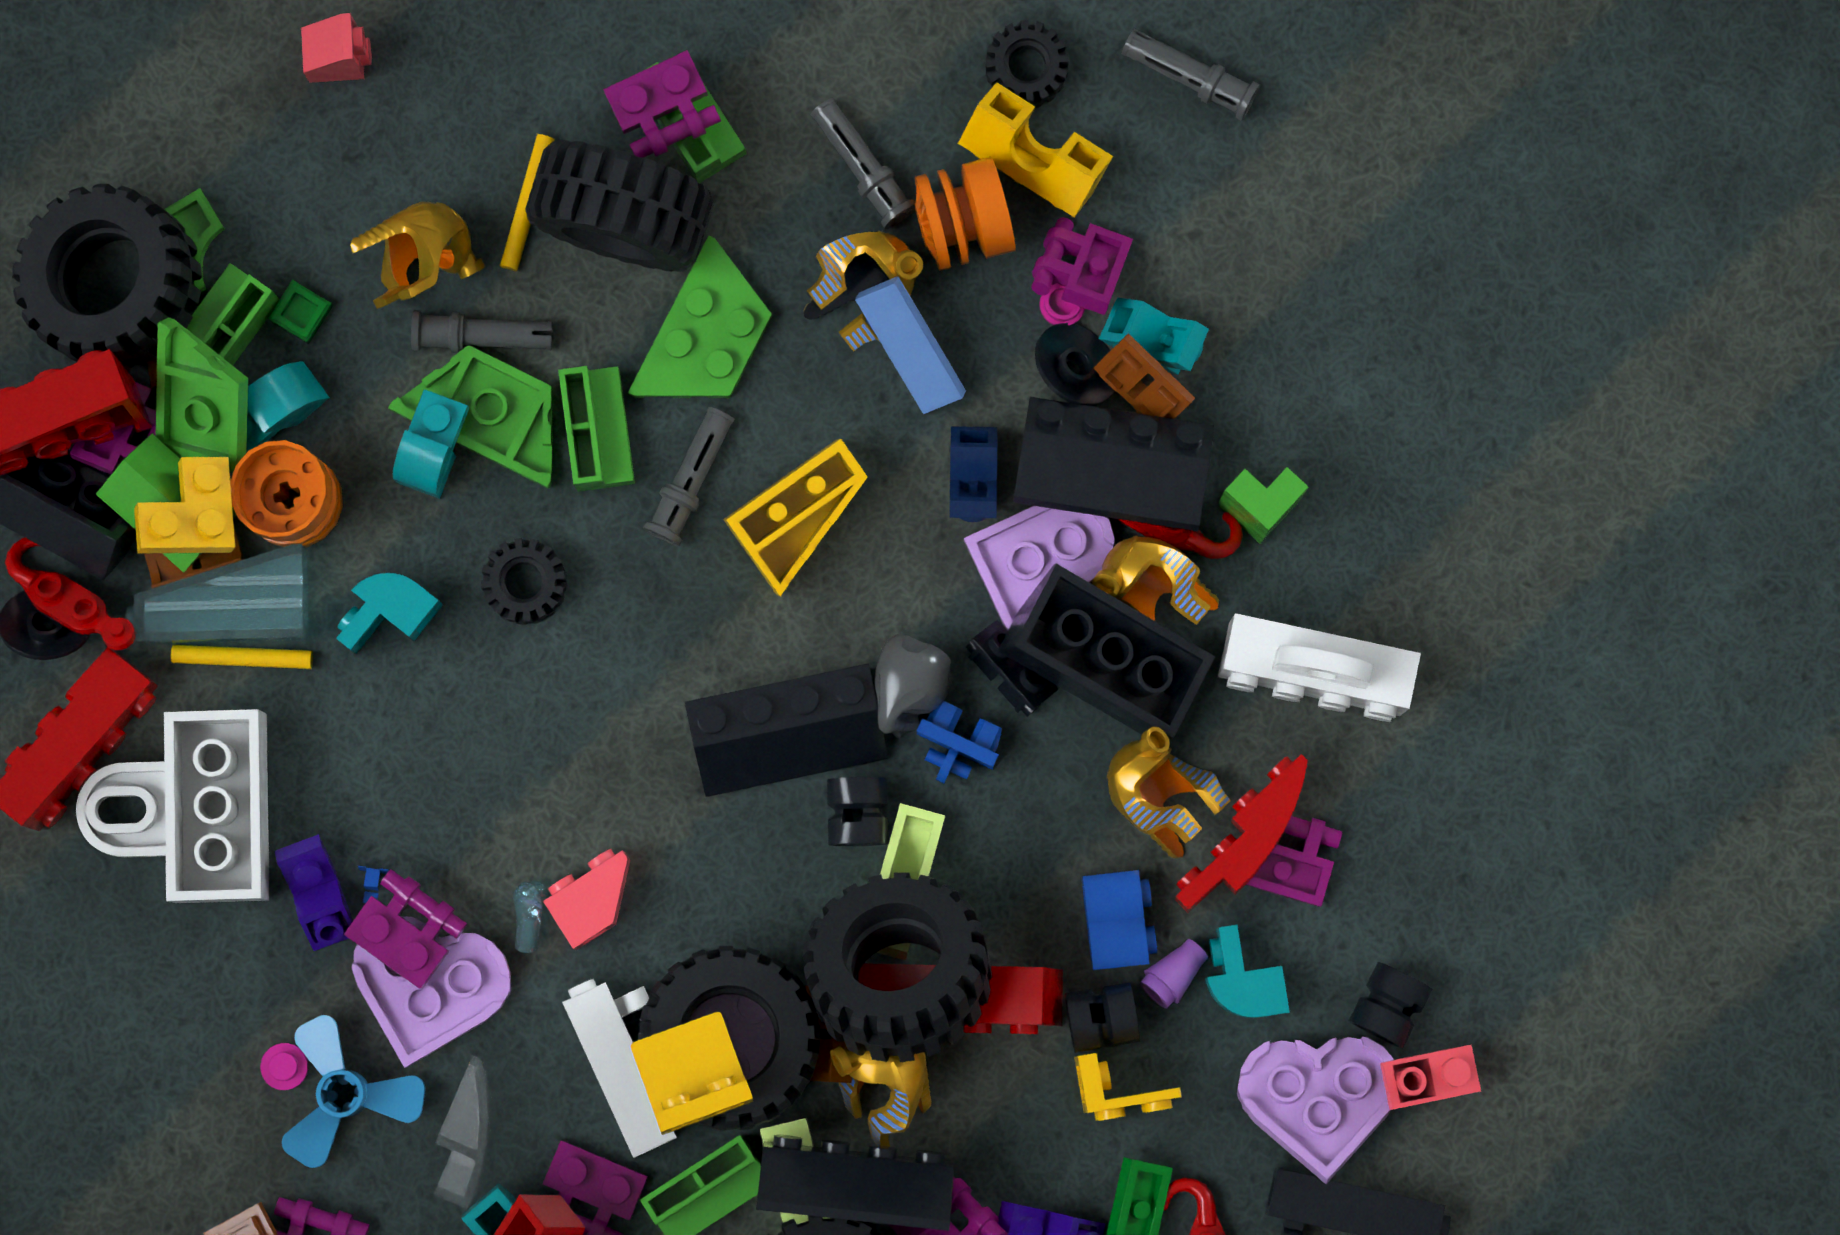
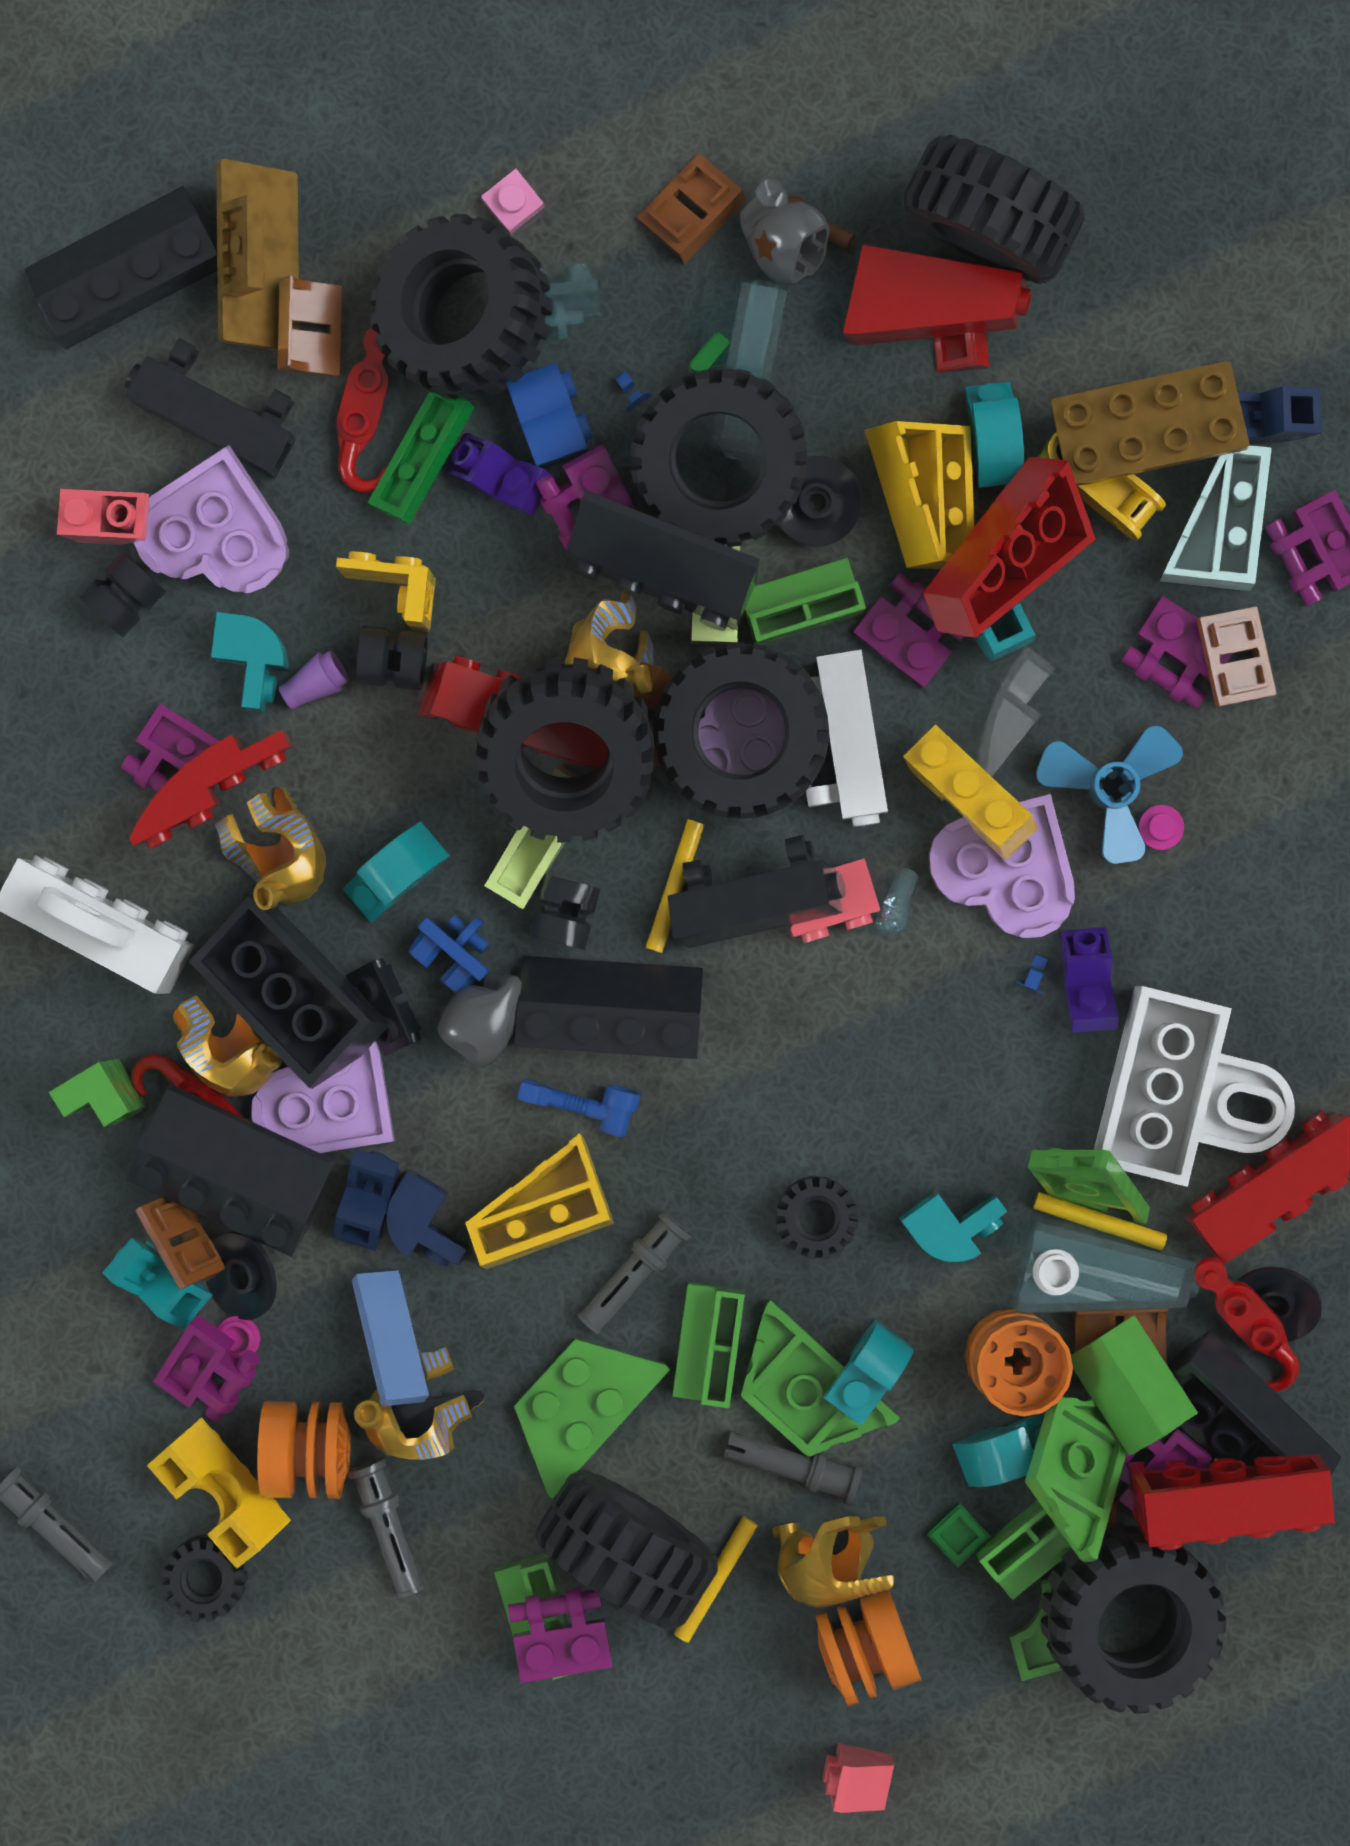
camera: 170 degrees left, 5 degrees up
yellow plate [134,457,235,554] -> none
magenta plate [344,869,467,989] -> none
yellow bracket [631,1012,753,1135] -> none
blue brick [1081,870,1157,970] -> none
none -> teal brick [342,821,450,923]
none -> dark blue brick [387,1169,469,1267]
none -> blue brick [517,1079,641,1137]
none -> yellow bar [645,819,704,953]
none -> black brick [667,835,846,948]
none -> orange wheel [815,1590,922,1707]
none -> yellow arch [903,724,1038,861]
none -> bright green wing [1028,1148,1150,1225]
none -> white plate [1032,1249,1079,1295]

